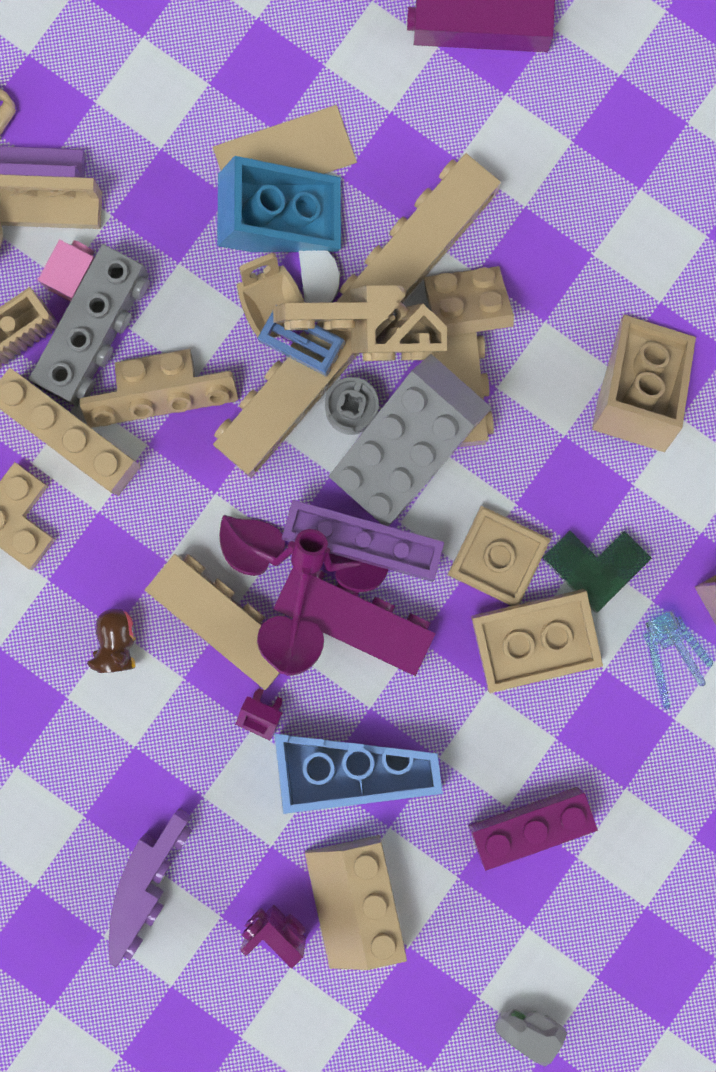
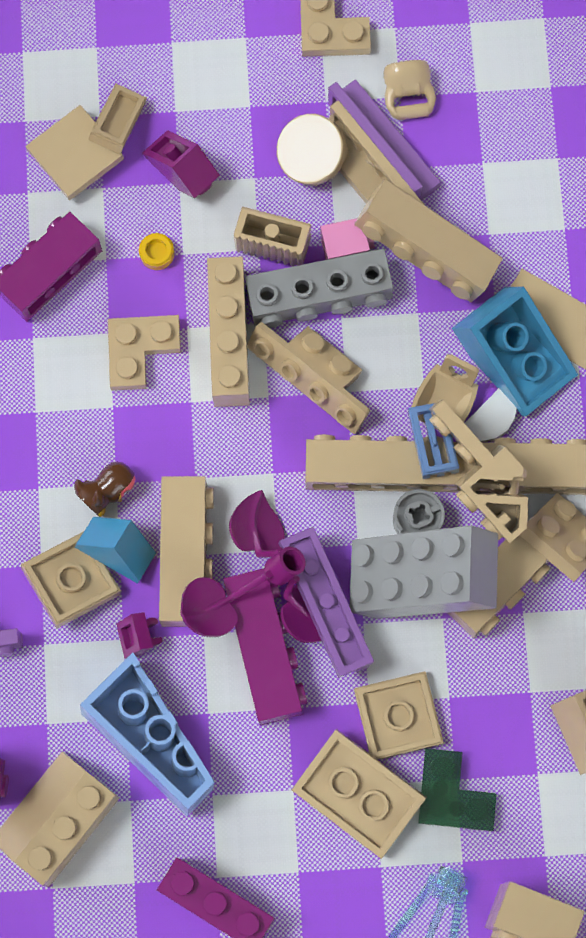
camera: 55 degrees right, 10 degrees down
none -> tan plate [21,531,121,629]
none -> dark azure slope [75,517,156,584]
none -> tan brick [354,179,503,303]

